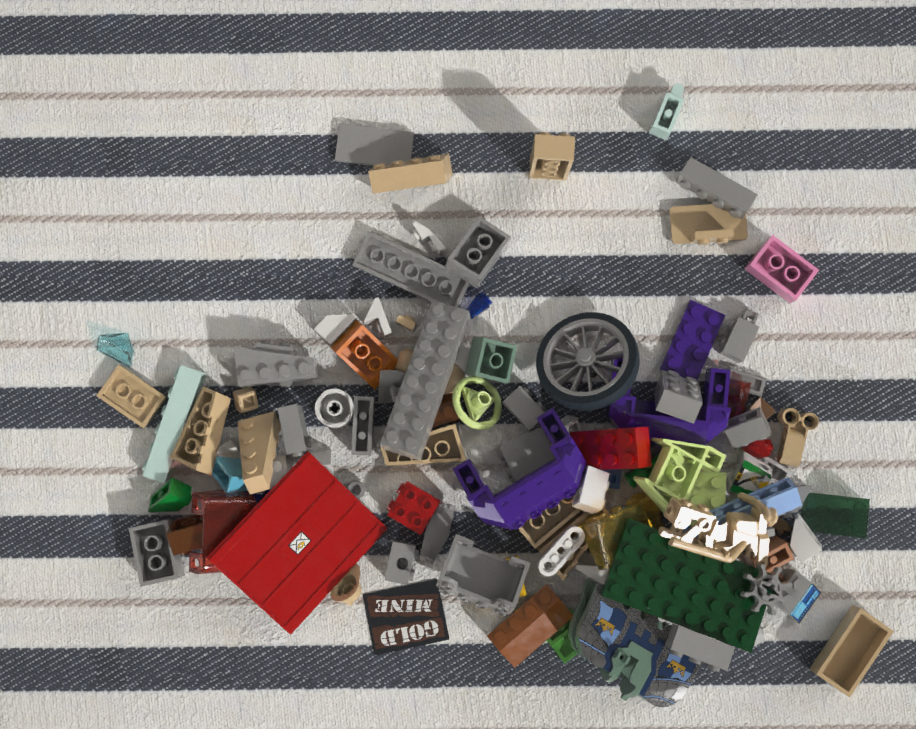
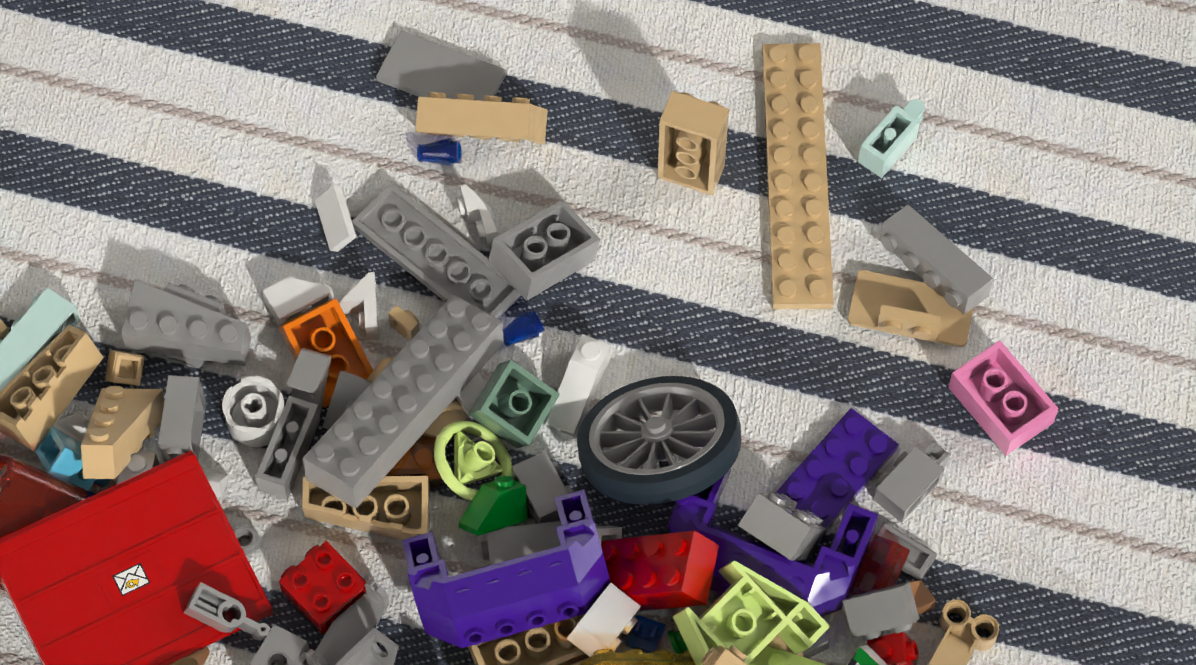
camera: 15 degrees right, 20 degrees down
none -> light grey piece [184,582,271,640]
none -> light grey slope [287,348,332,413]
none -> white tile [315,185,356,252]
none -> clear blue cone [417,137,462,167]
none -> green slope [458,476,527,536]
none -> white slope [546,334,611,437]
none -> tan plate [762,43,834,309]

